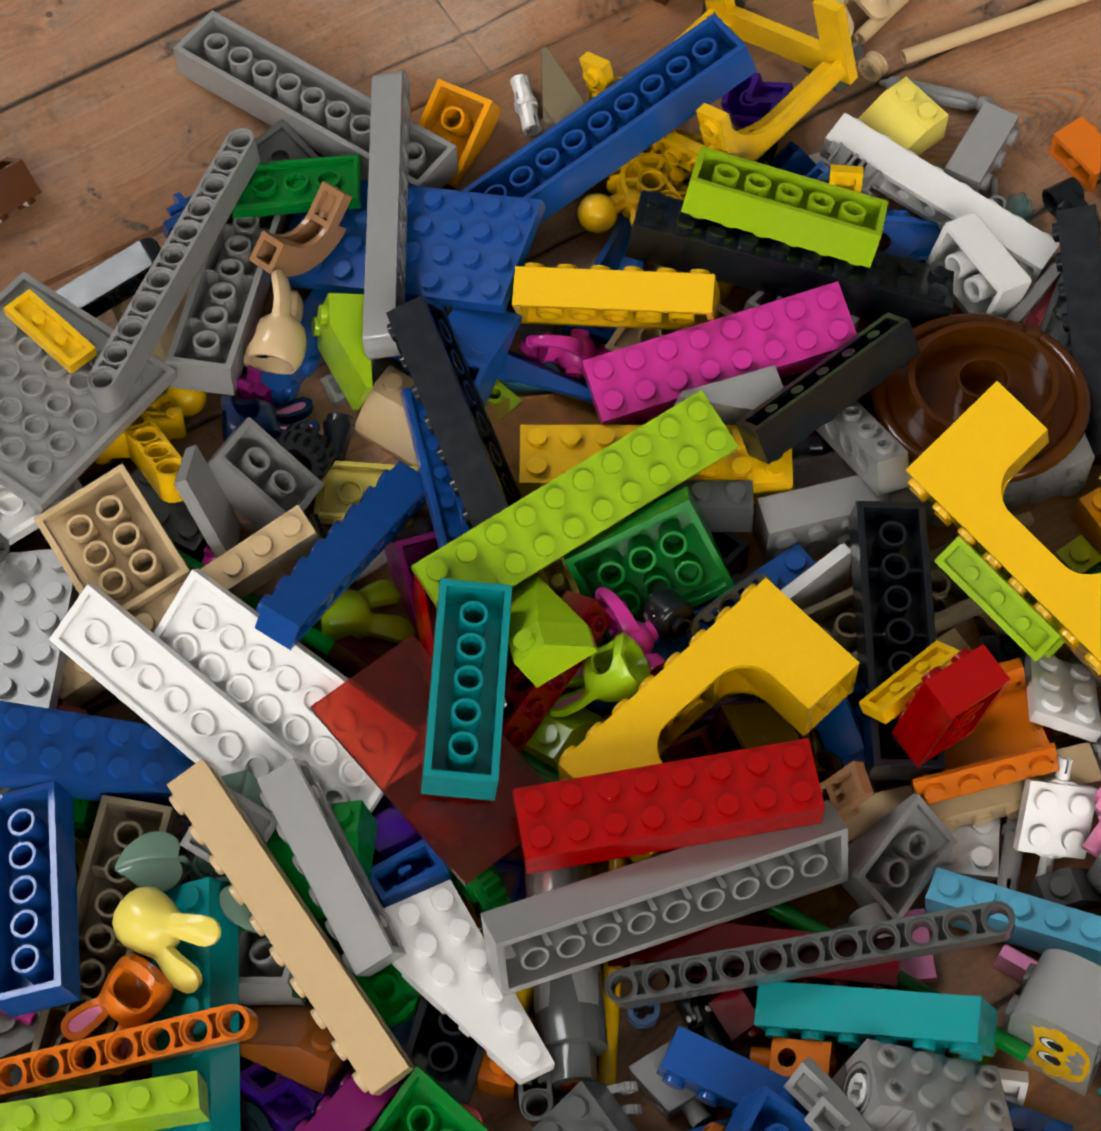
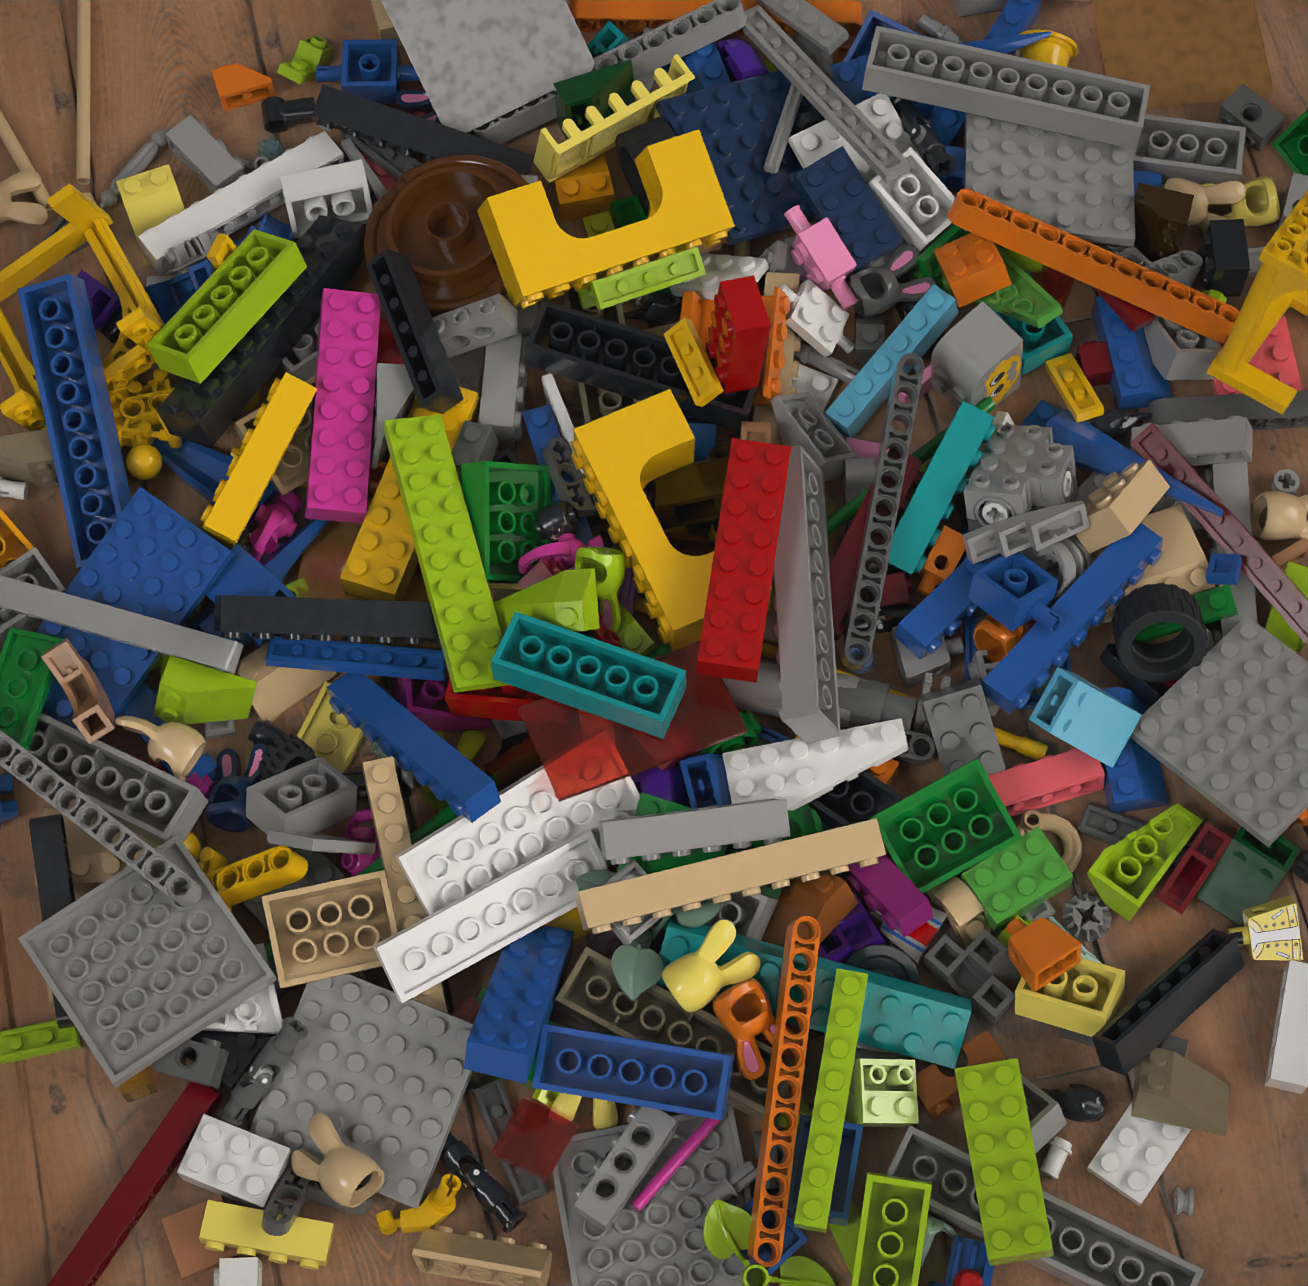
camera: 70 degrees left, 5 degrees up
yellow plate [4,289,97,374] -> none

